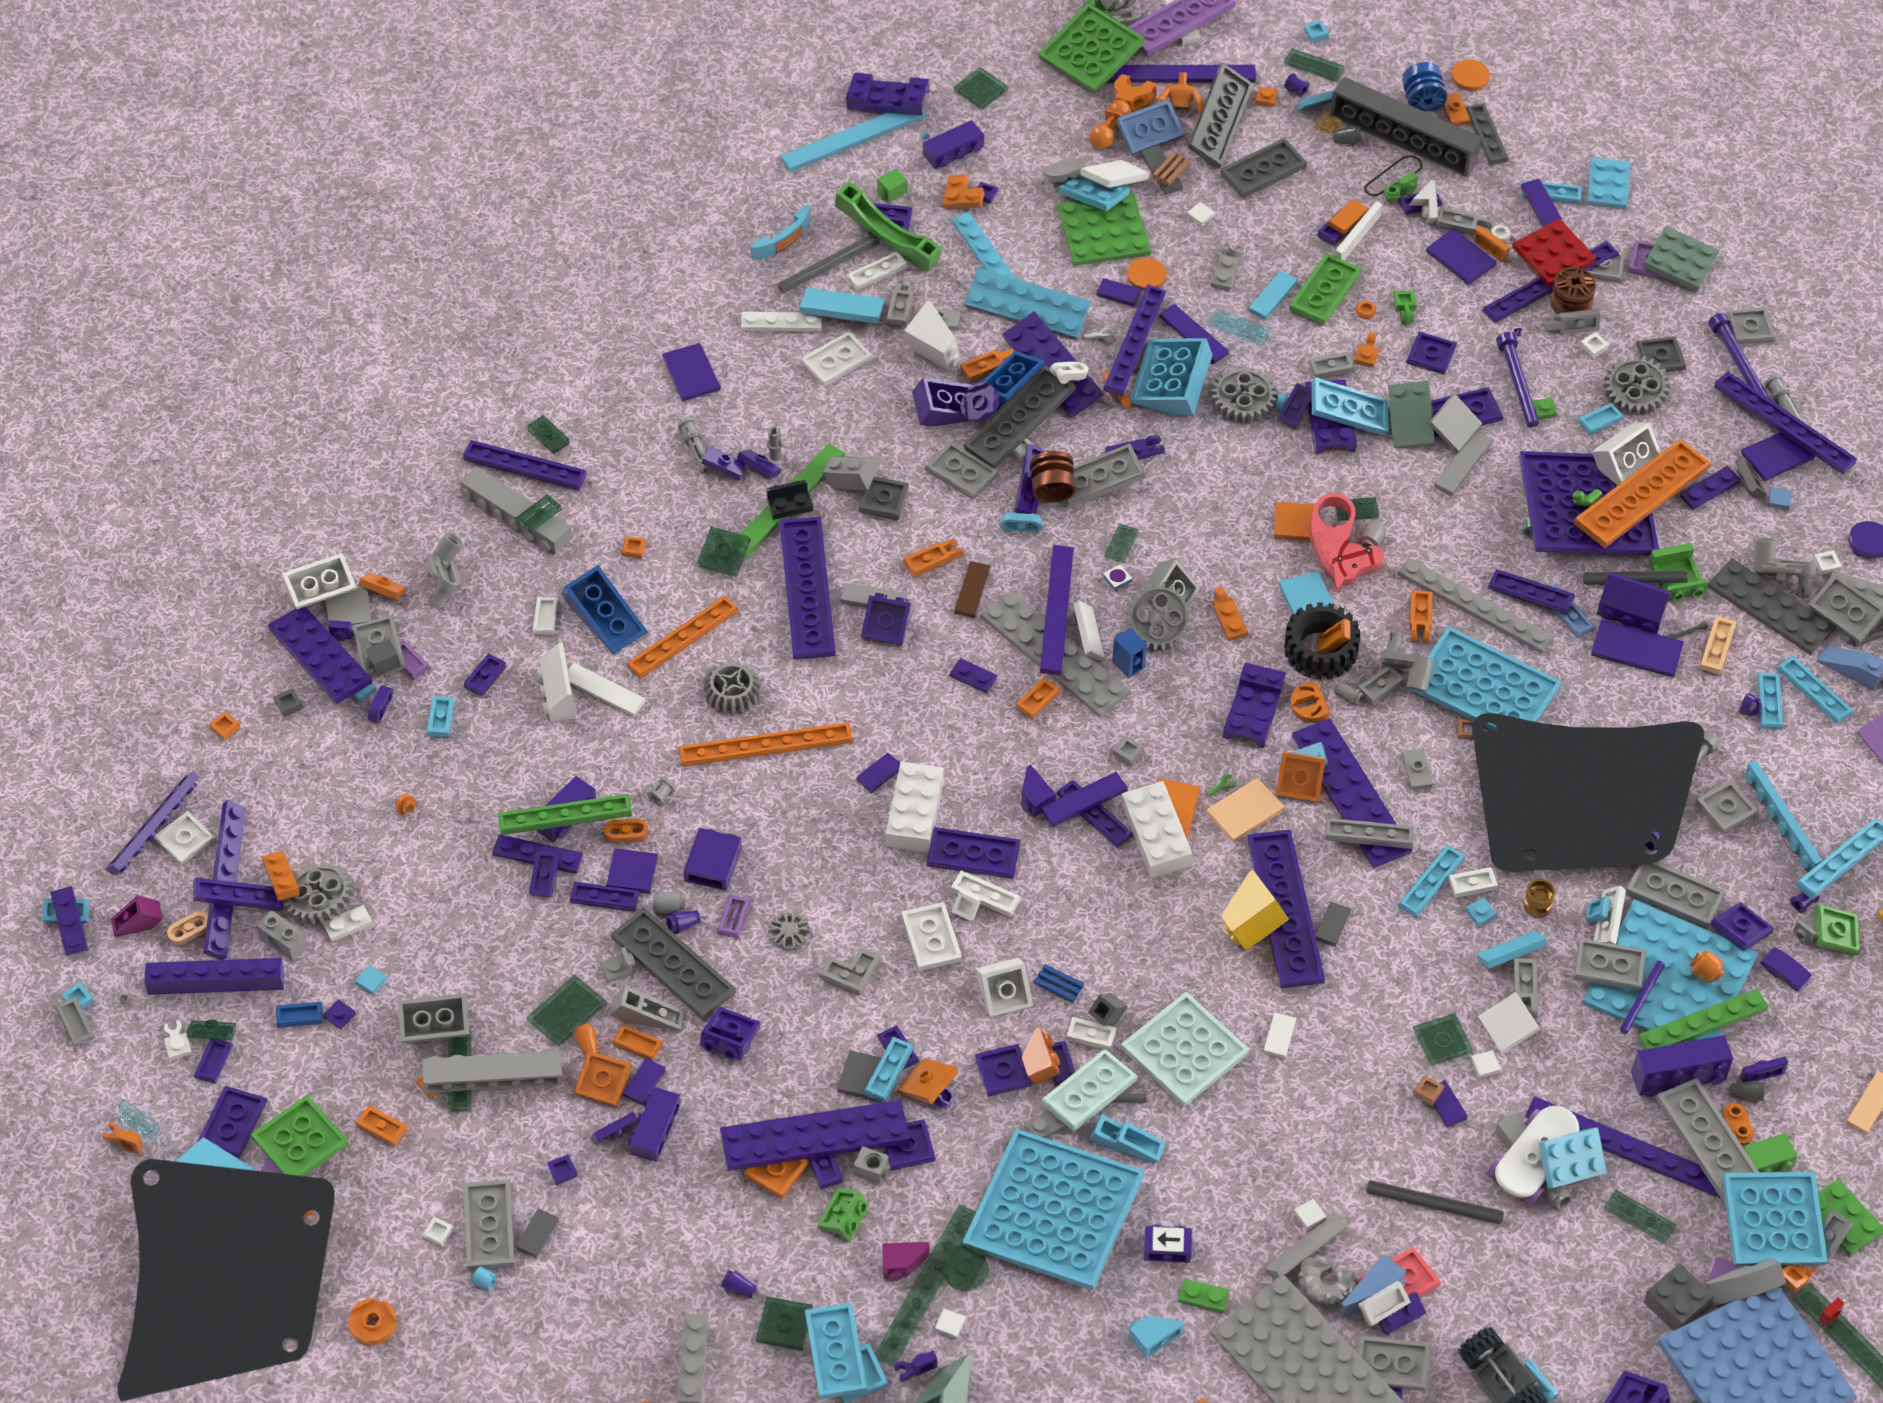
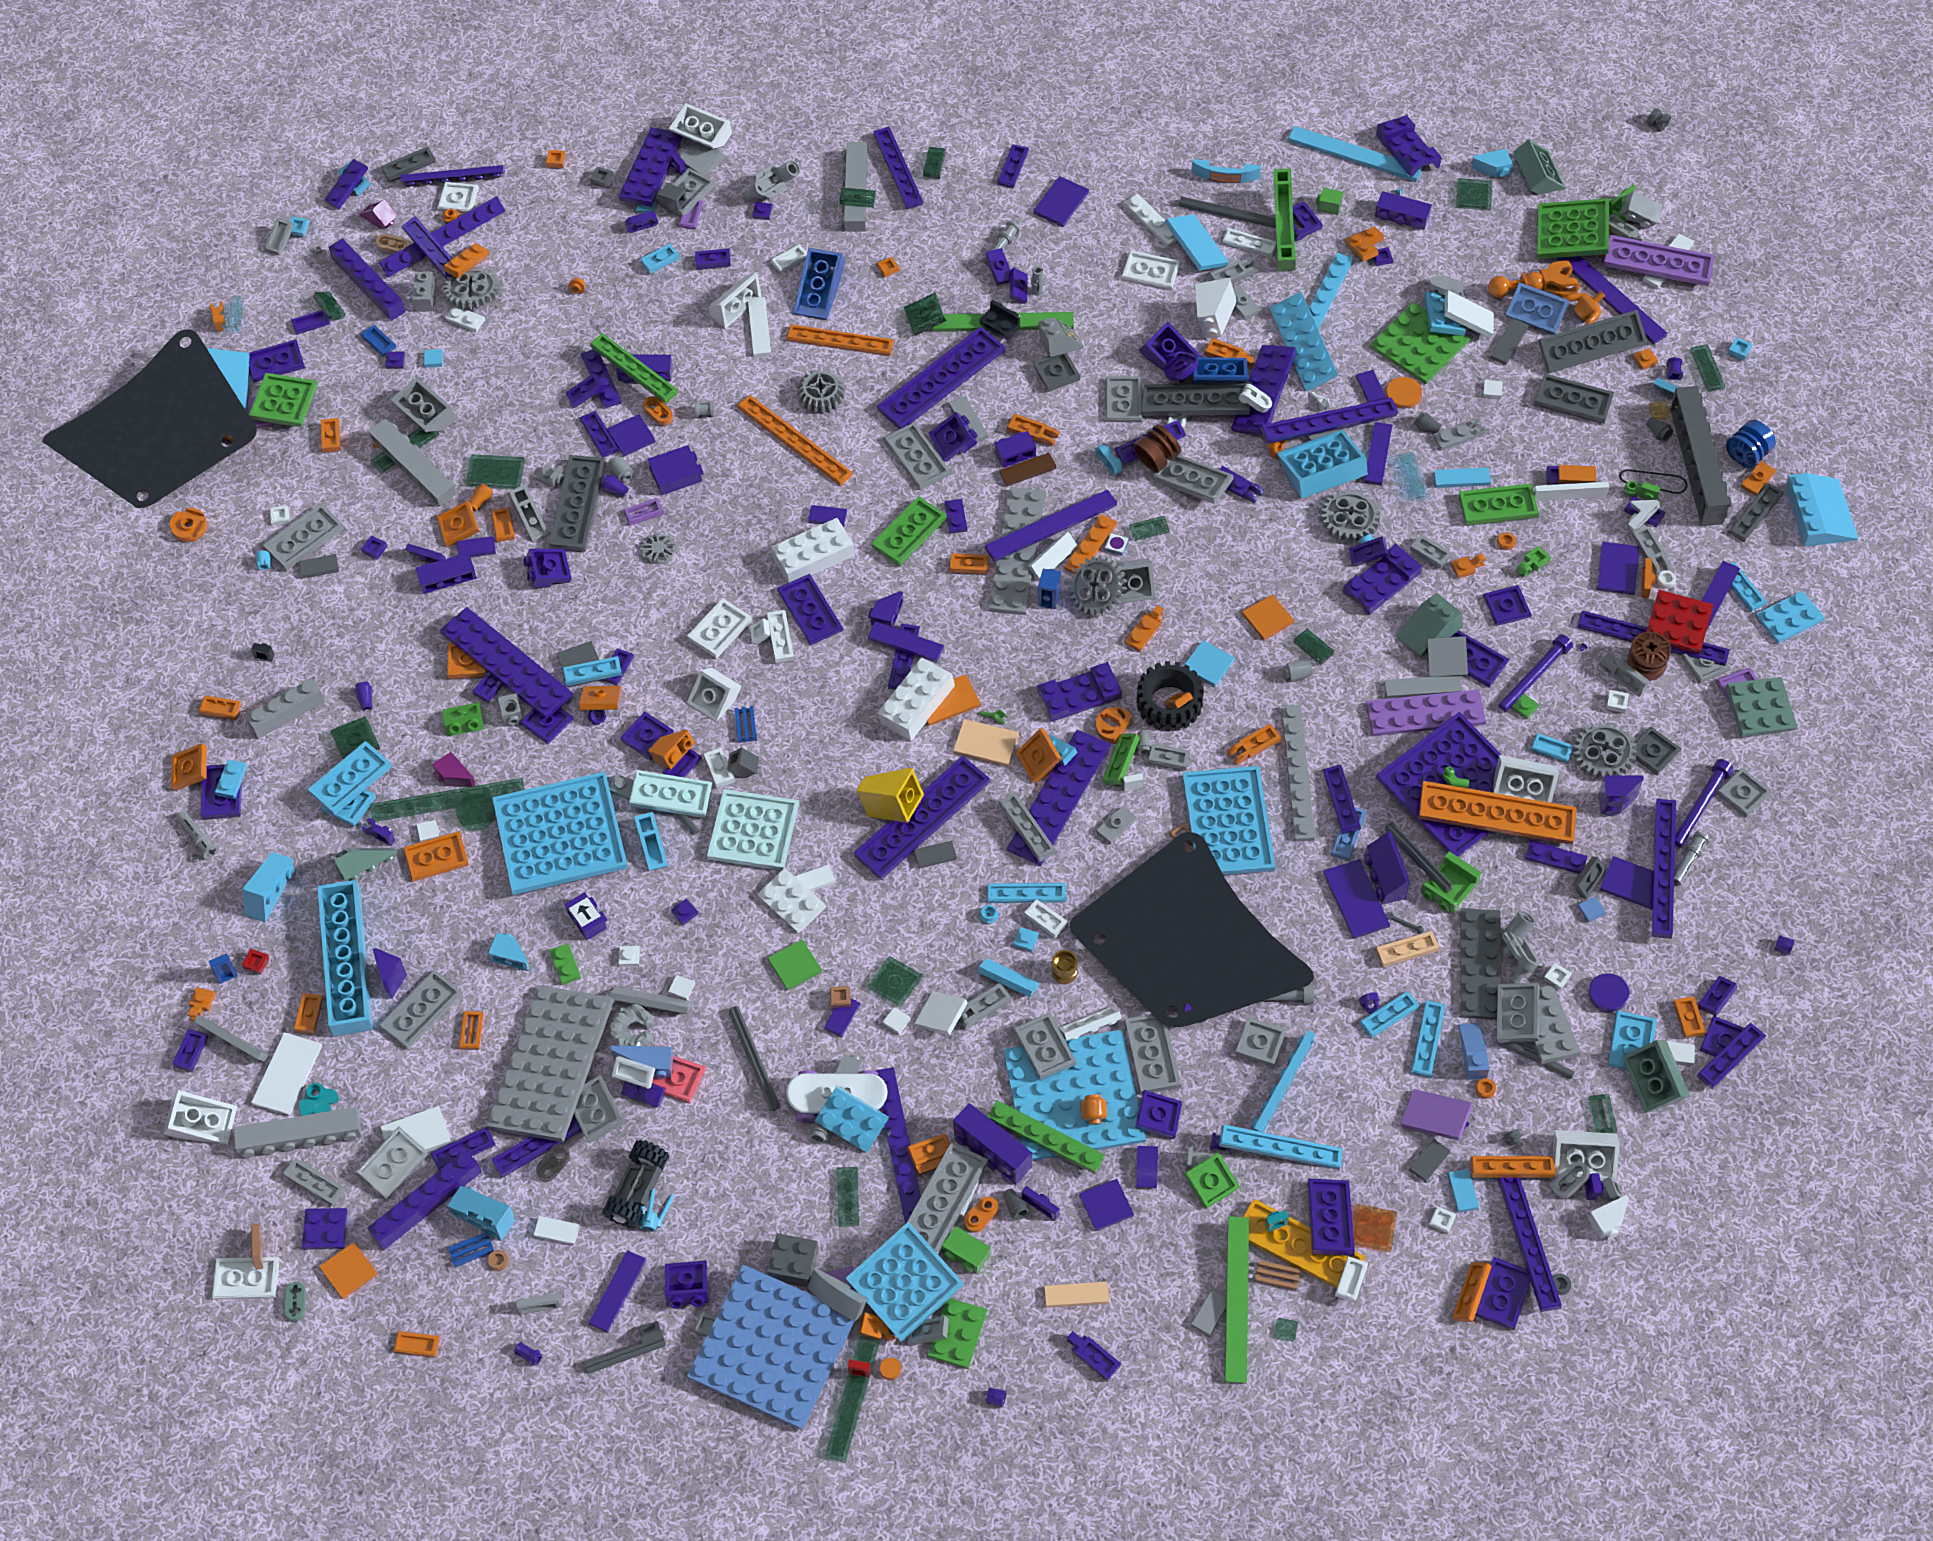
camera: 55 degrees right, 5 degrees up
white plate [164,1021,192,1061] -> none
orange plate [359,573,407,600] -> none
light grey plate [820,948,880,995] -> none
light grey plate [1113,736,1144,766] -> none
nougat tile [1152,151,1191,187] -> none
coral animal [1309,493,1384,592] -> none
medium azure plate [1312,377,1389,436] -> none
light grey piece [1379,632,1434,692] -> none
orange tile [1451,59,1490,91] -> none
medium azure tile [1586,896,1611,924] -> none
dark purple bar [1619,961,1665,1034] -> none
none -> black plate [251,643,275,661]
none -> dark grey plate [381,147,436,182]
none -> orange tile [403,831,469,882]
none -> orange plate [442,209,459,223]
none -> white plate [619,946,640,967]
none -> dark purple plate [671,898,698,925]
none -> dark purple plate [752,202,773,220]
none -> white plate [757,868,826,933]
none -> bright green tile [768,939,822,991]
none -> bright green plate [872,496,947,566]
none -> orange tile [880,1358,901,1380]
none -> light grey tile [883,422,951,490]
none -> orange plate [907,1133,950,1176]
none -> medium azure plate [980,905,999,924]
none -> dark purple brick [994,431,1036,468]
none -> dark purple tile [997,144,1029,188]
none -> orange plate [1064,514,1117,575]
none -> dark purple tile [1079,1179,1134,1231]
none -> bright green plate [1102,733,1140,785]
none -> white tile [1123,774,1144,791]
none -> medium lavender plate [1366,690,1486,736]
none -> dark grey cone [1414,412,1442,433]
none -> medium azure slope [1472,149,1513,178]
none -> sand green slope [1513,139,1566,195]
none -> dark purple slope [1598,775,1644,816]
none -> medium azure slope [1785,473,1858,547]

